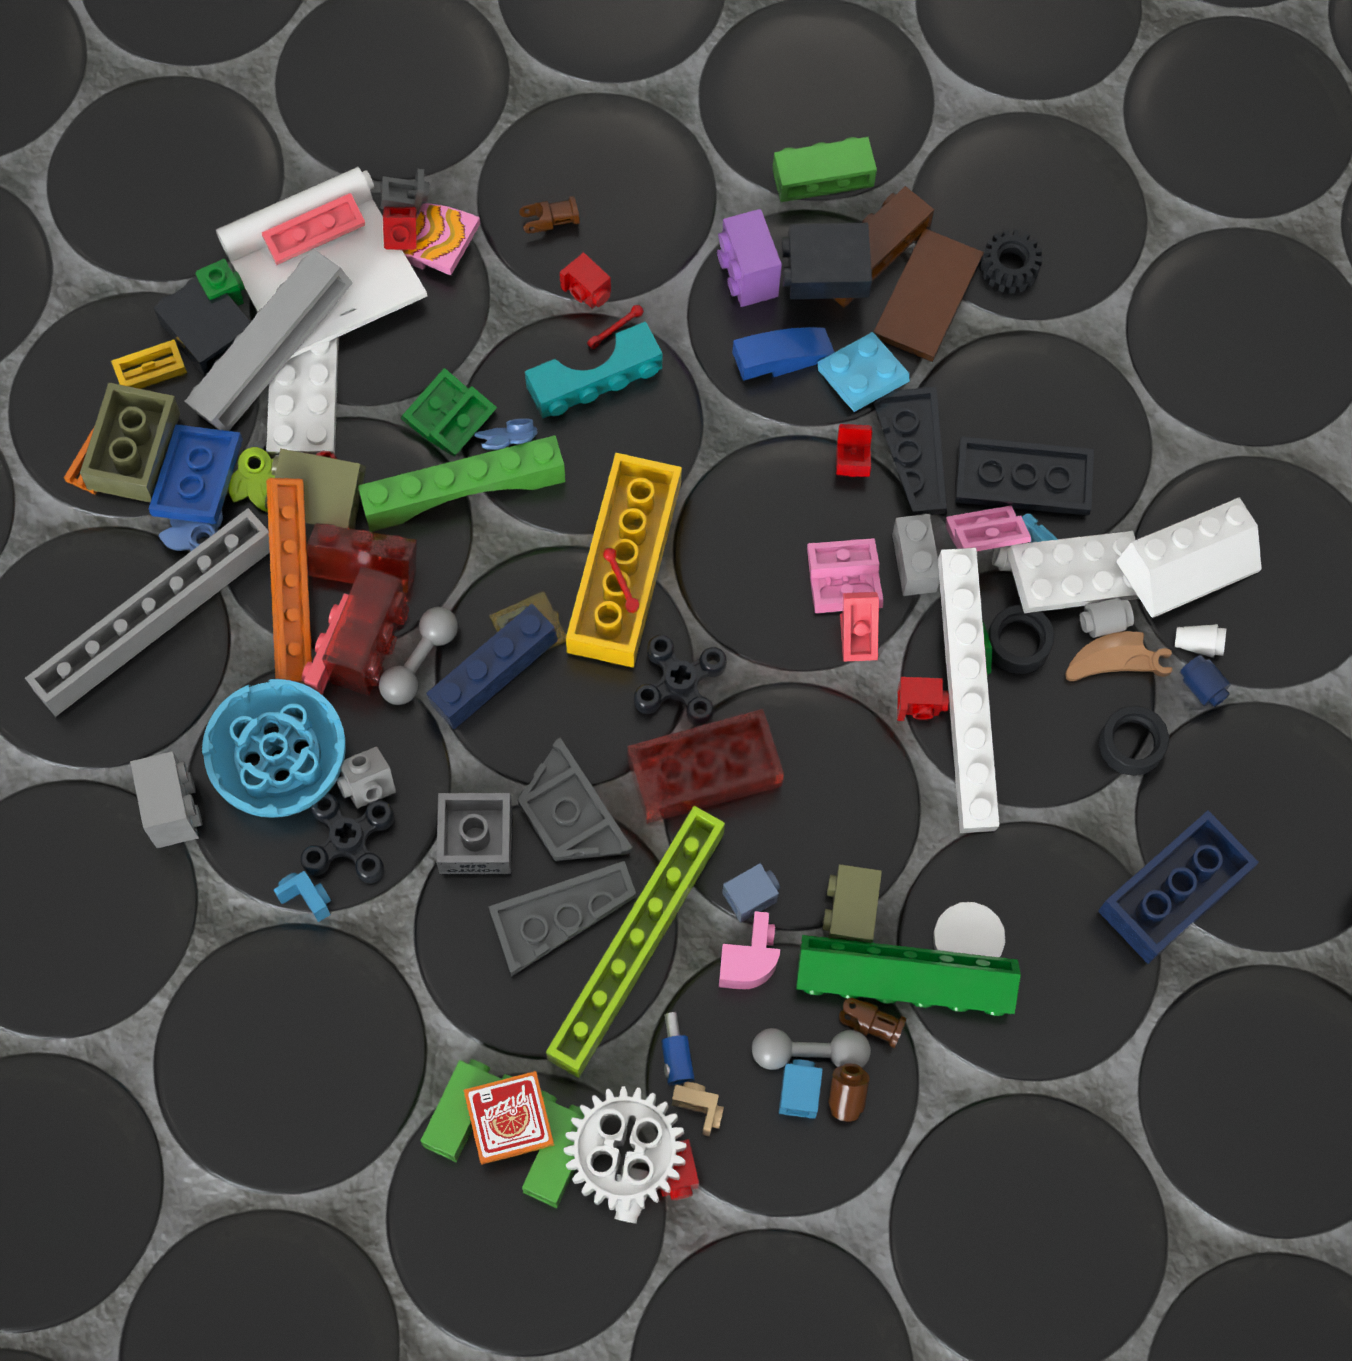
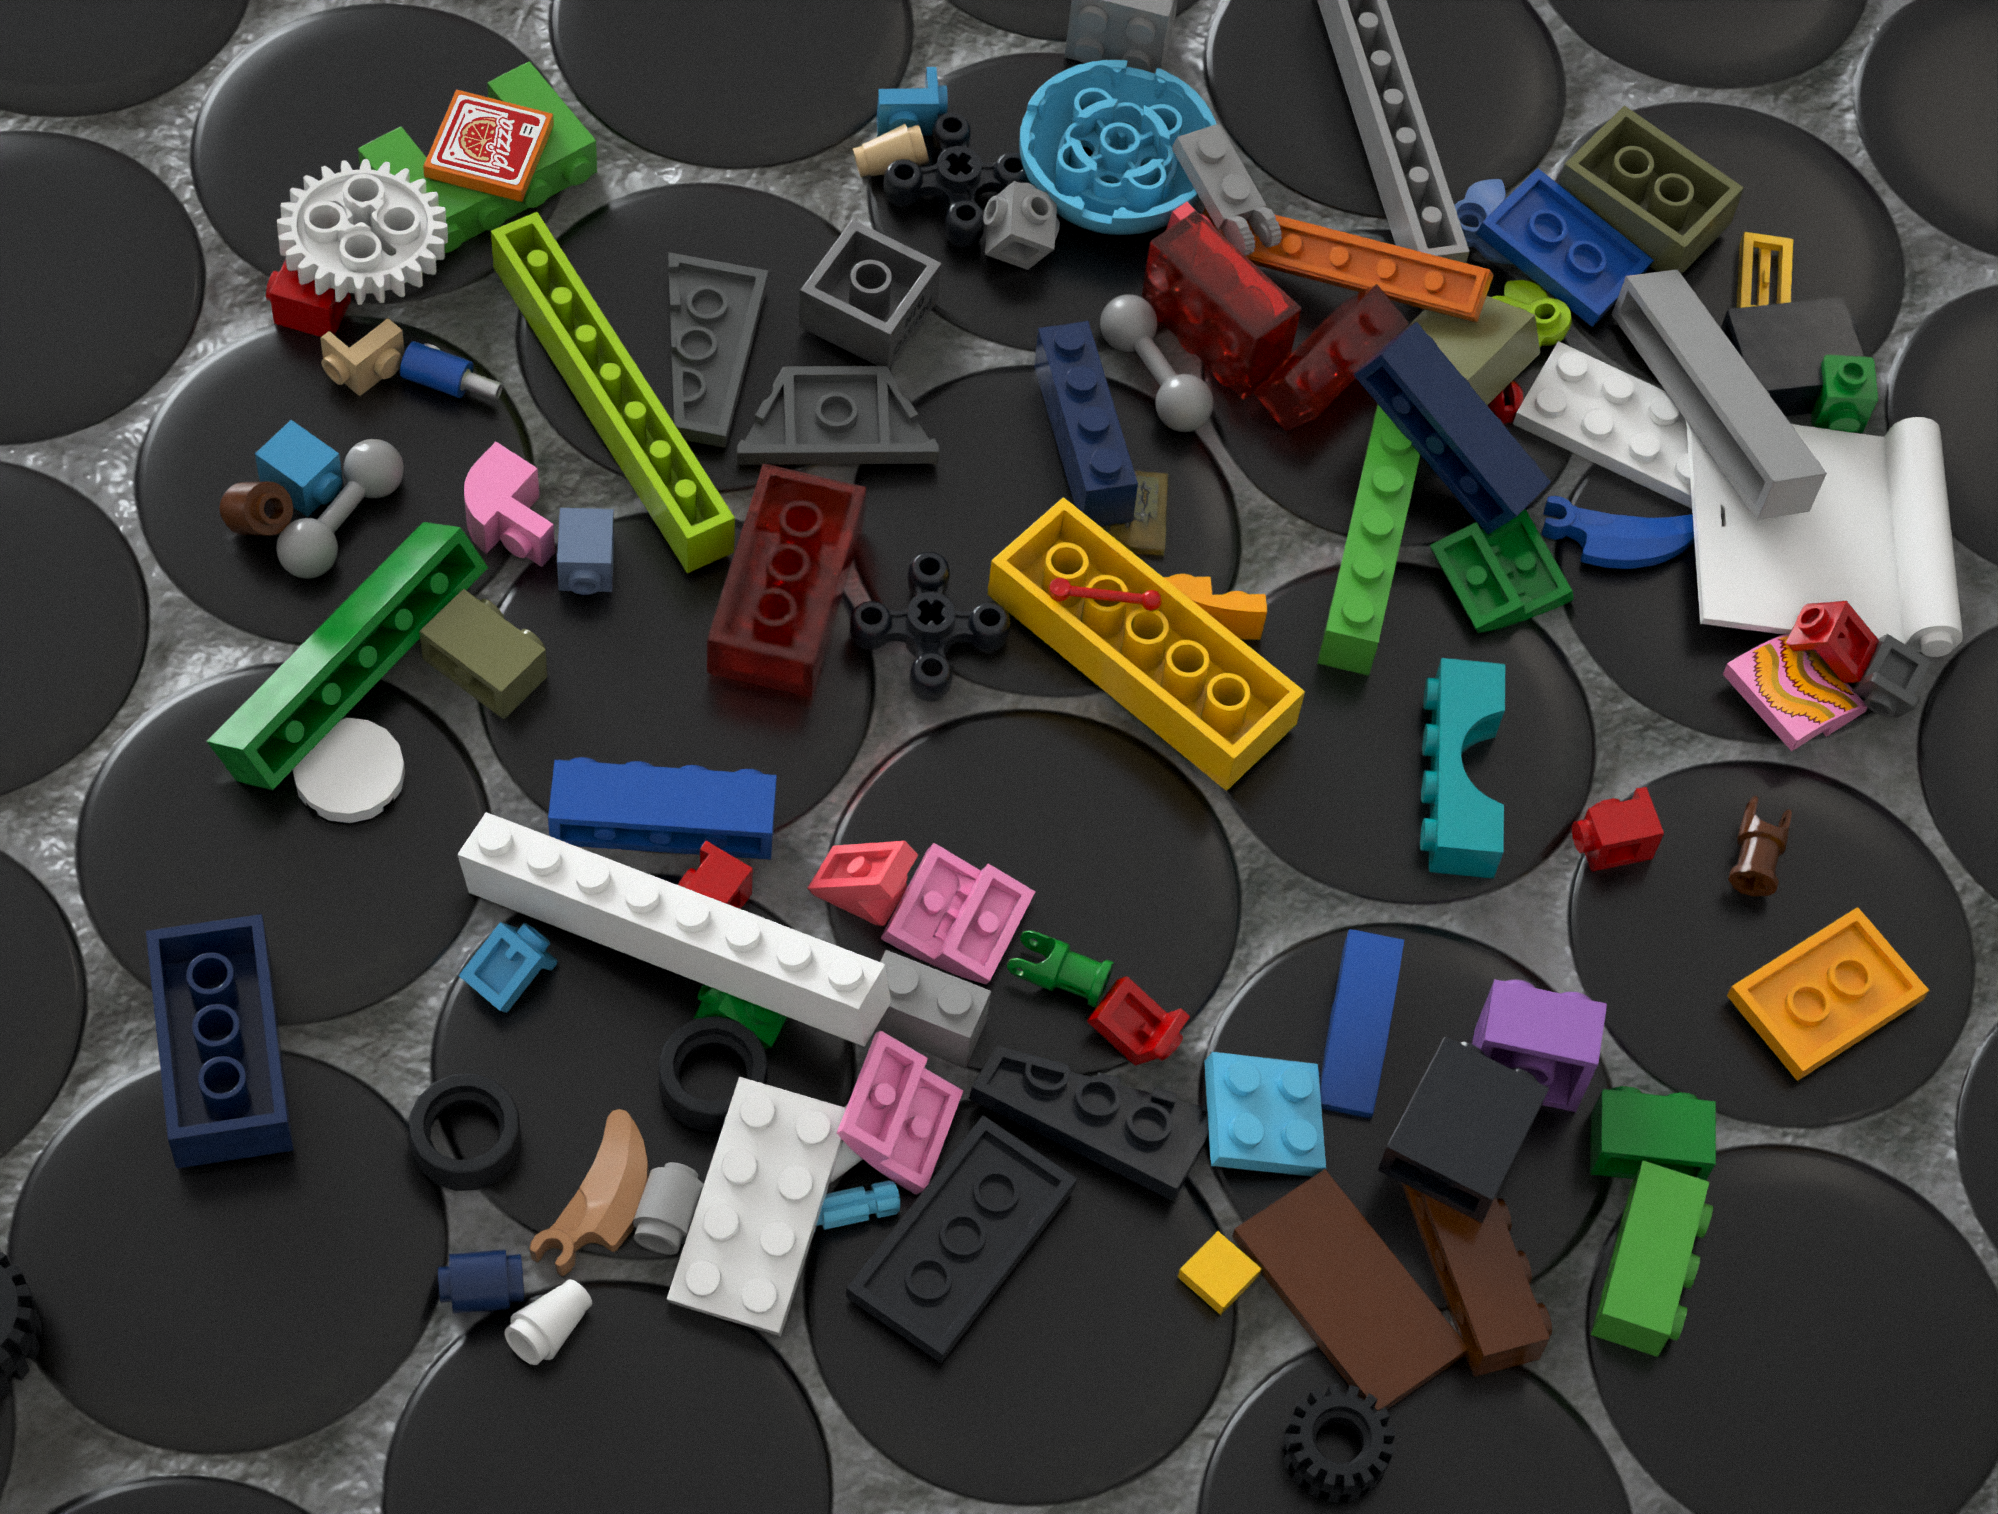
camera: 115 degrees right, 10 degrees down
coral plate [262,193,365,265] -> none
medium blue plate [474,418,537,451] -> none
red hinge [587,305,644,350] -> none
reddish brown piece [839,998,907,1048] -> none
white slope [1116,497,1262,618] -> none
none -> dark azure bracket [458,922,558,1013]
none -> blue brick [548,757,777,860]
none -> tan cone [852,124,929,177]
none -> green piece [1007,930,1115,1008]
none -> light orange slope [1164,574,1267,640]
none -> light grey hinge [1172,124,1282,257]
none -> yellow tile [1178,1231,1261,1315]
none -> dark blue brick [1354,322,1551,535]
none -> blue piece [1541,496,1694,569]
none -> green brick [1590,1086,1716,1181]
none -> light orange plate [1727,907,1929,1081]

